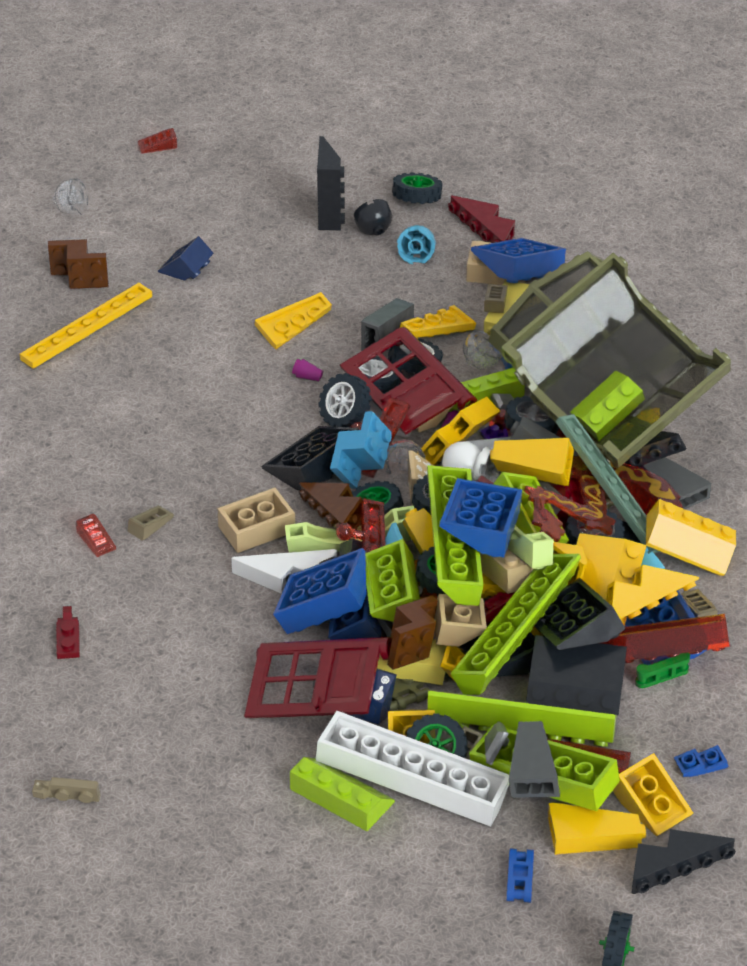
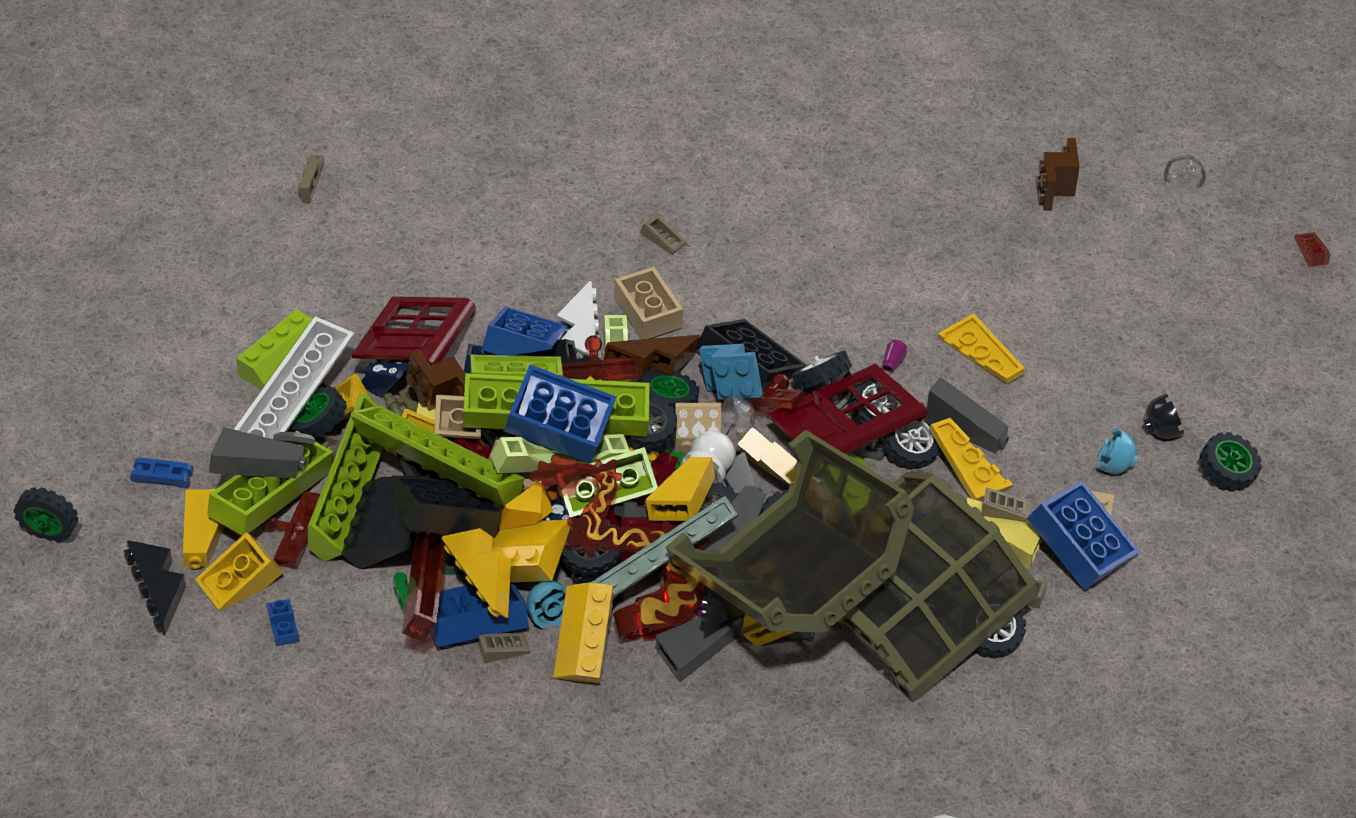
camera: 90 degrees right, 5 degrees up
yellow plate [20,283,152,369] -> none
dark red hinge [56,606,80,659] -> none
clear red slope [76,514,116,557] -> none
dark blue slope [158,236,214,281] -> none
black slope [317,136,345,231] -> none
dark red slope [448,195,515,243] -> none
lime slope [570,371,645,442] -> none

